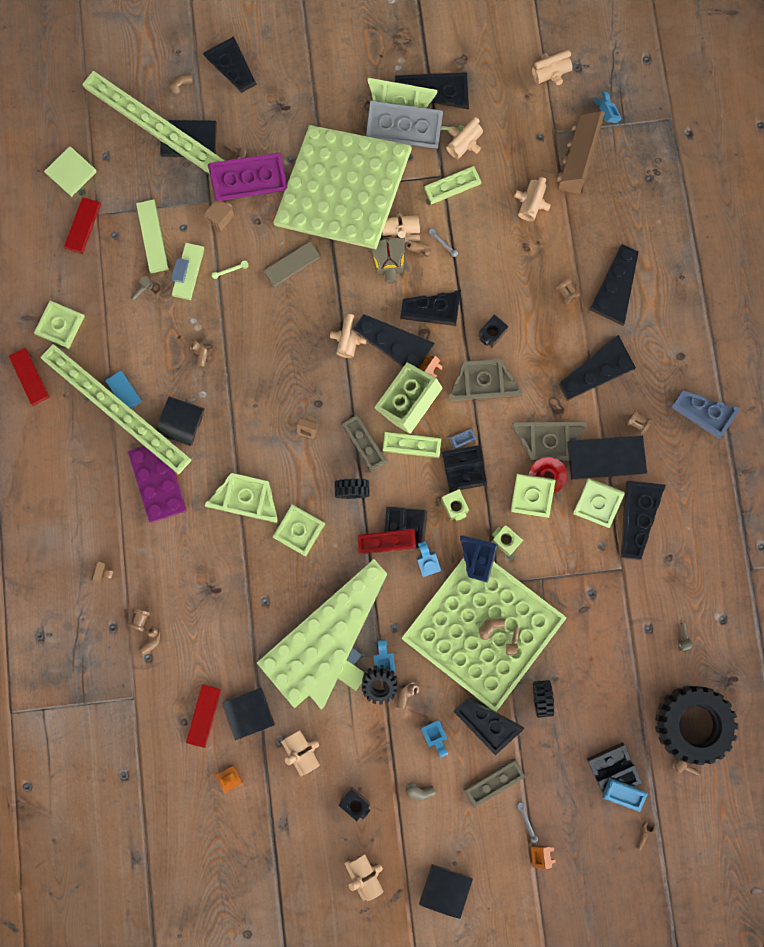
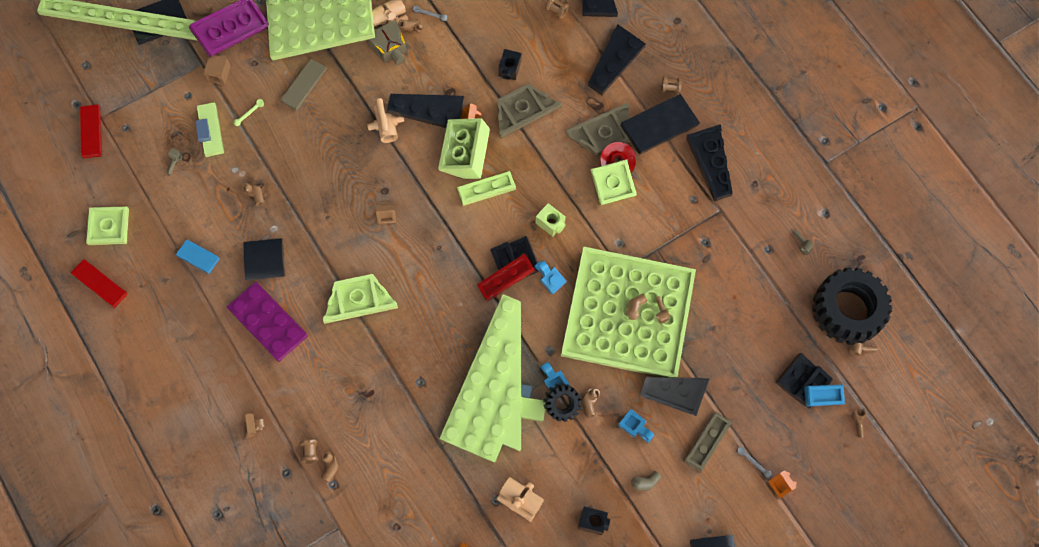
camera: 35 degrees left, 10 degrees down
yellowish green plate [40,344,191,475] -> none
yellowish green tile [44,146,97,197] -> none
yellowish green tile [136,199,169,274] -> none
red tile [186,684,222,748] -> none
black slope [222,687,275,741] -> none
yellowish green tile [273,504,325,557] -> none
black tyre [334,478,370,499] -> none
dark tan tile [342,414,387,472] -> none
black wing [400,290,461,326] -> none
black slope [442,445,487,492] -> none
sand blue piece [449,429,477,450] -> none
dark blue wing [460,535,498,583] -> none
yellowish green brick [491,525,523,556] -> none
black tyre [533,680,555,718] -> none
yellowish green tile [573,478,625,528] -> none
sand blue wing [671,390,741,440] -> none

